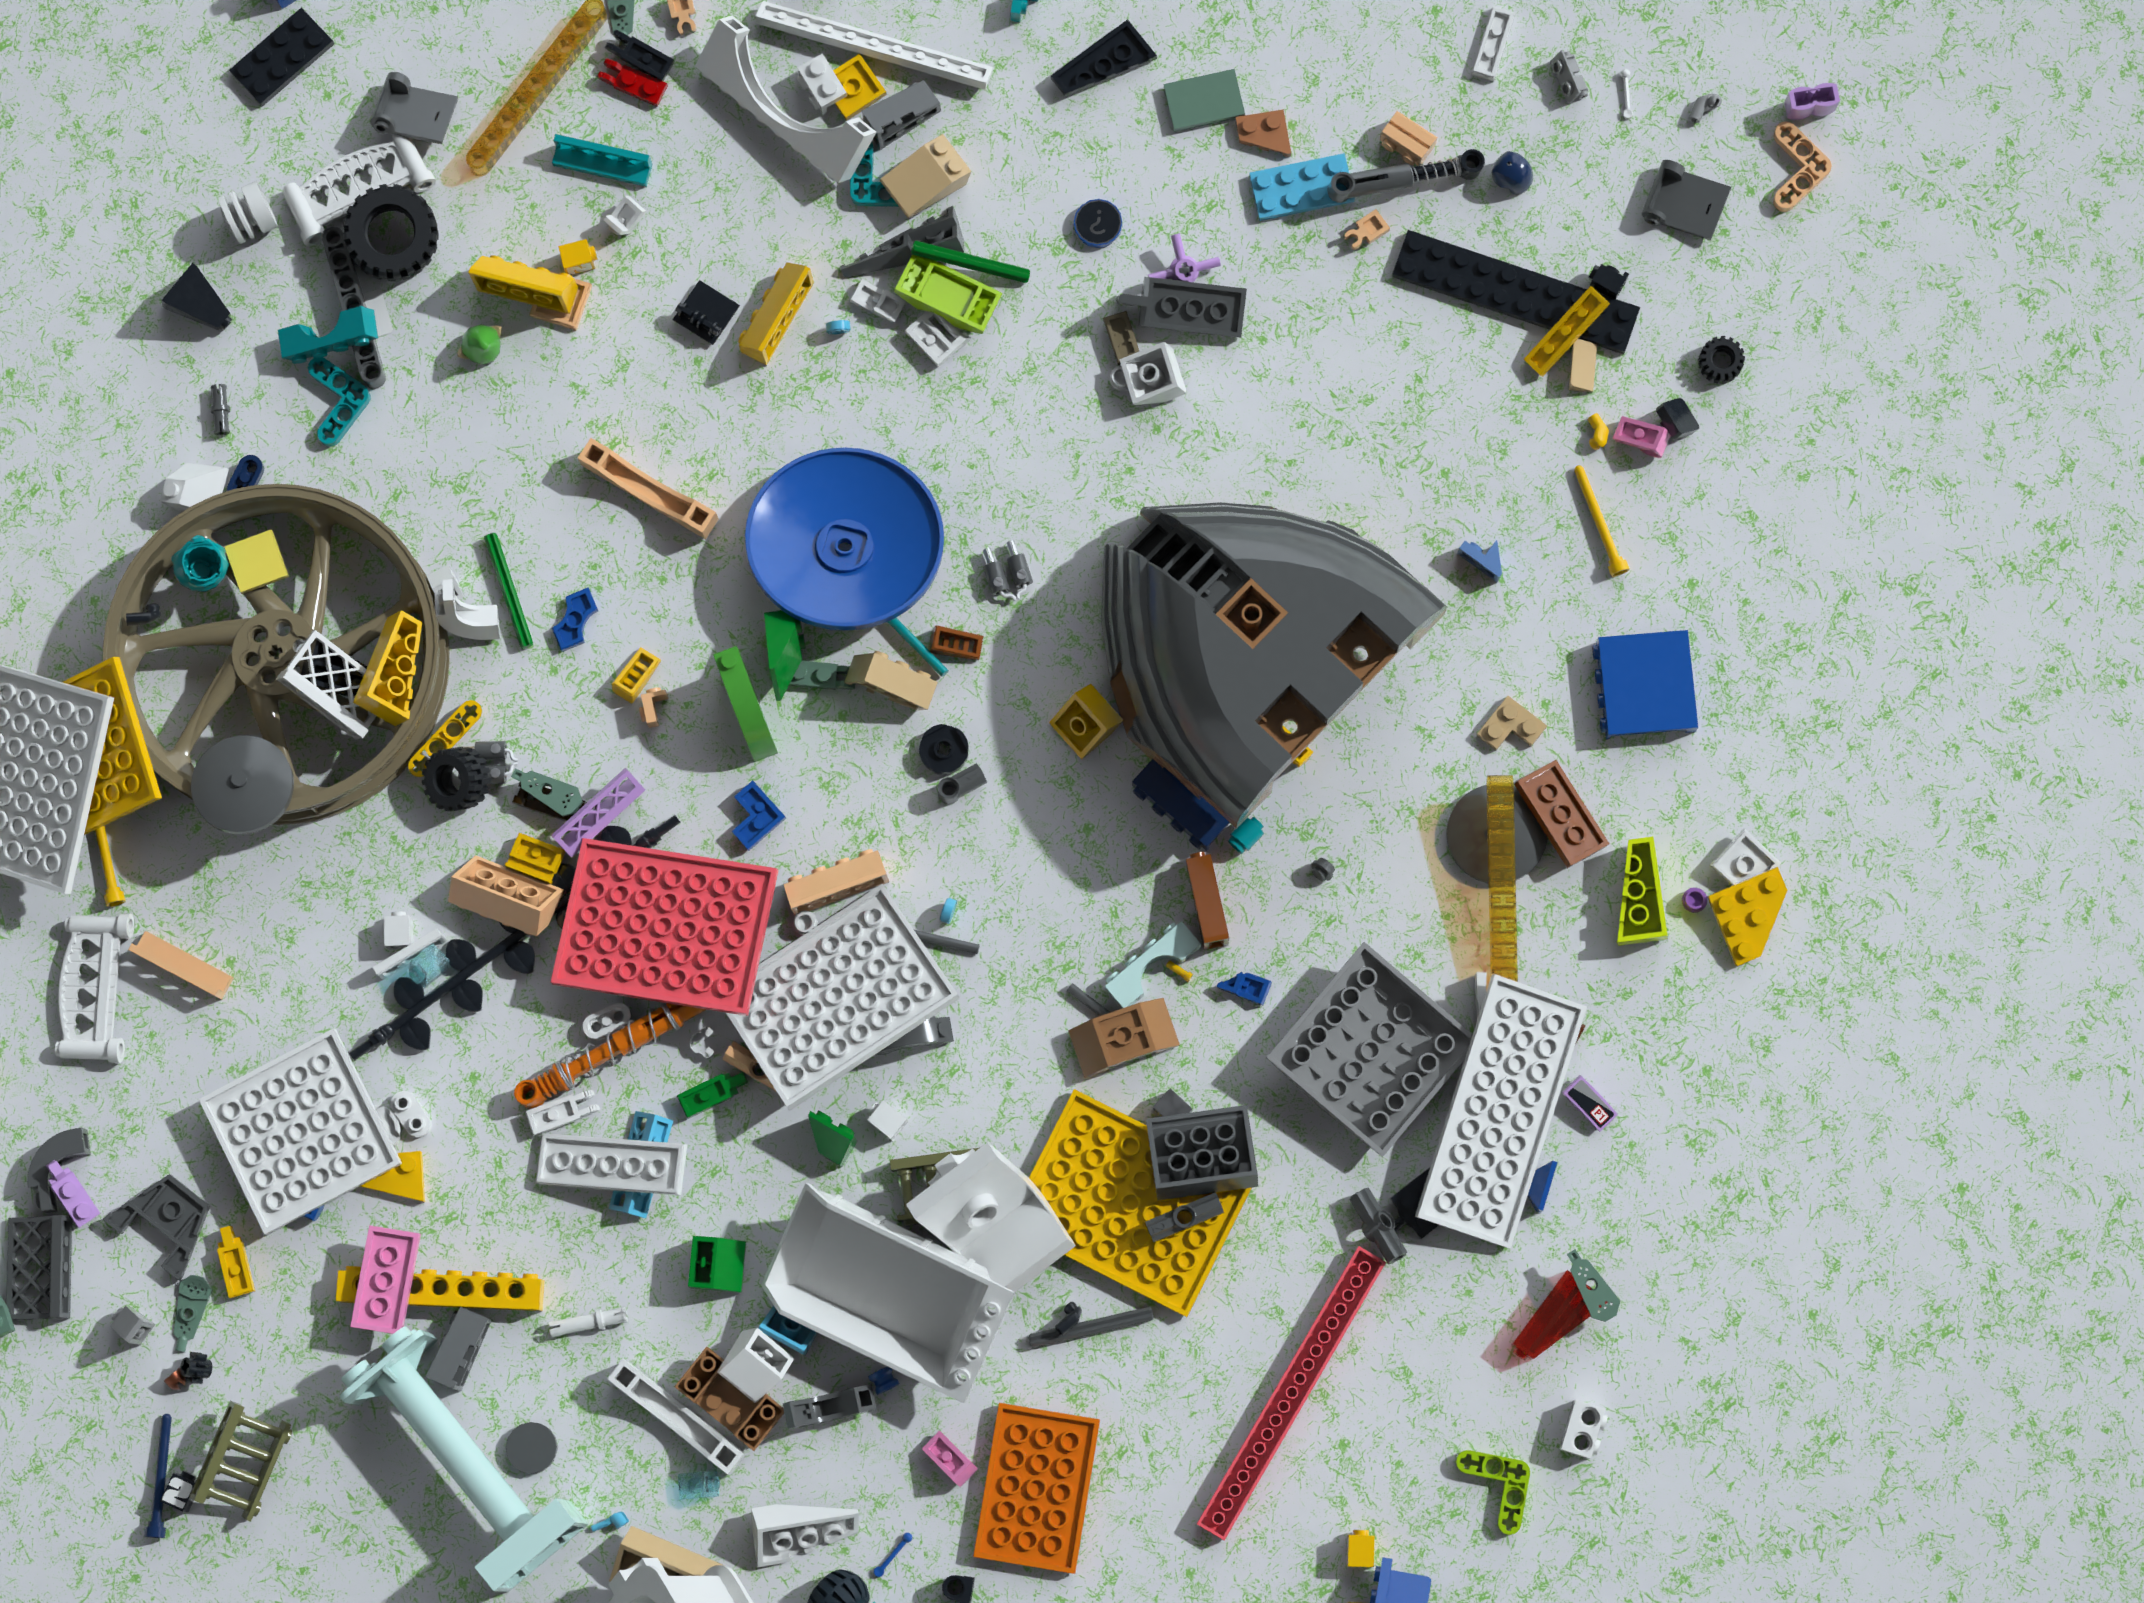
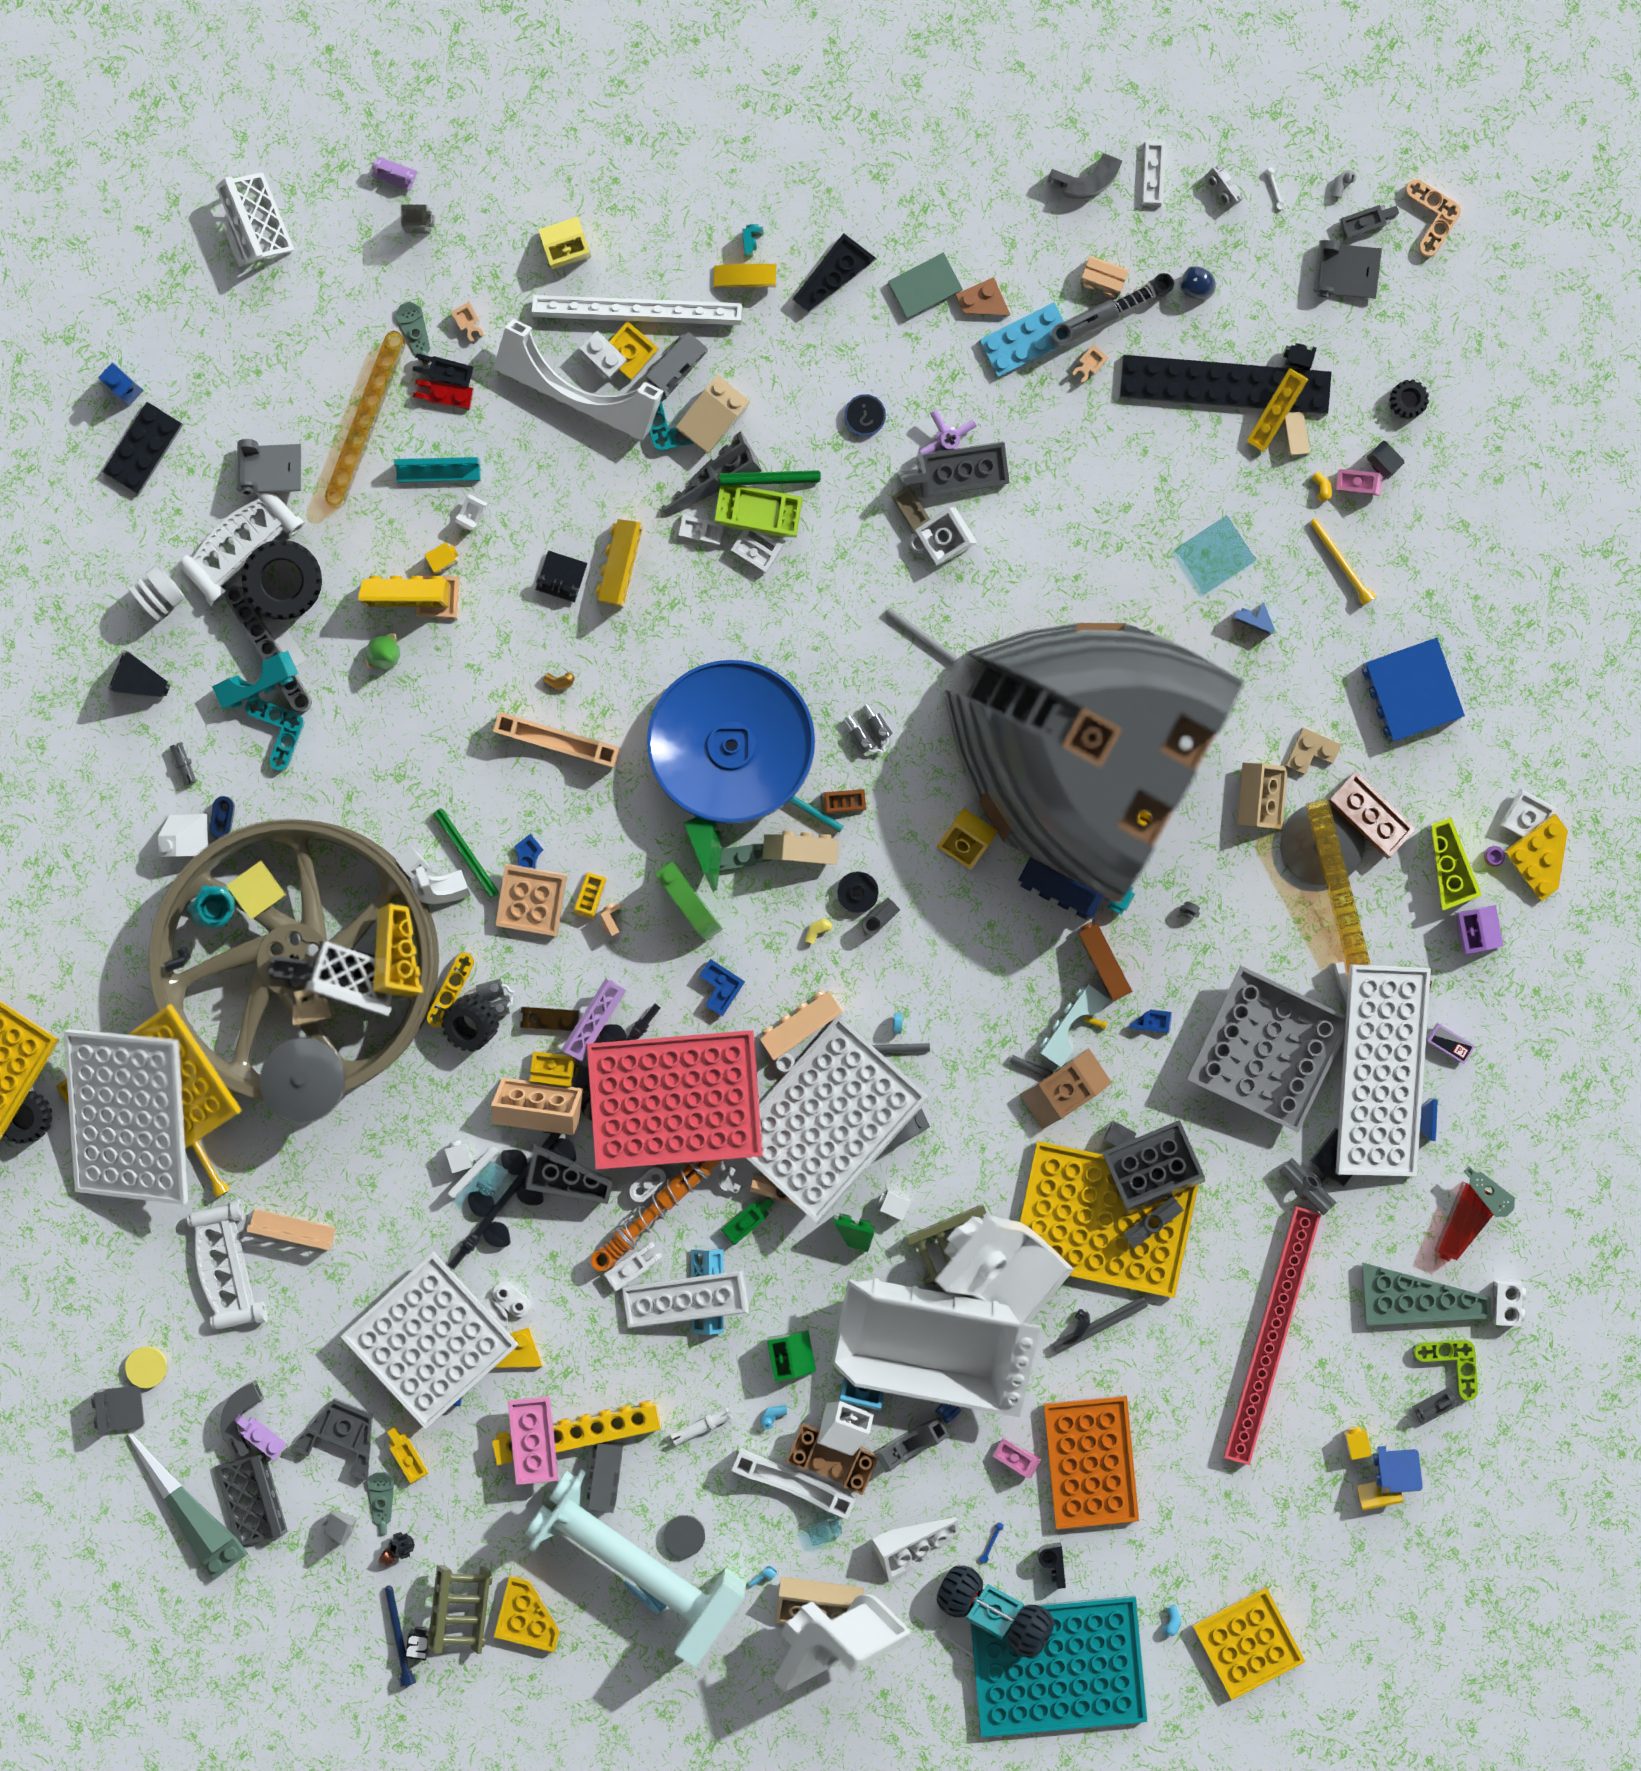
camera: 25 degrees left, 10 degrees up
sand green piece [511,768,583,817] -> none
medium azure tile [826,320,851,334] -> none
lavender brick [1784,83,1840,120] -> none
none -> dark grey hinge [268,956,314,983]
none -> tan piece [292,989,334,1026]
none -> yellow plate [494,1575,560,1652]
none -> light nougat plate [495,864,567,936]
none -> dark grey wedge [525,1143,612,1204]
none -> pearl gold arm [543,672,575,690]
none -> medium azure plant [624,1581,667,1614]
none -> yellow slope [714,264,777,288]
none -> medium azure arm [760,1405,788,1430]
none -> light yellow arm [804,919,832,944]
none -> light grey bar [886,607,957,663]
none -> flat silver arch [1048,153,1123,199]
none -> clear light blue piece [1175,515,1256,594]
none -> tan slope [1237,763,1288,829]
none -> dark grey hinge [1339,205,1399,240]
none -> sand green wing [1362,1262,1492,1325]
none -> dark grey hinge [1412,1387,1459,1425]
none -> medium lavender slope [1454,905,1503,954]

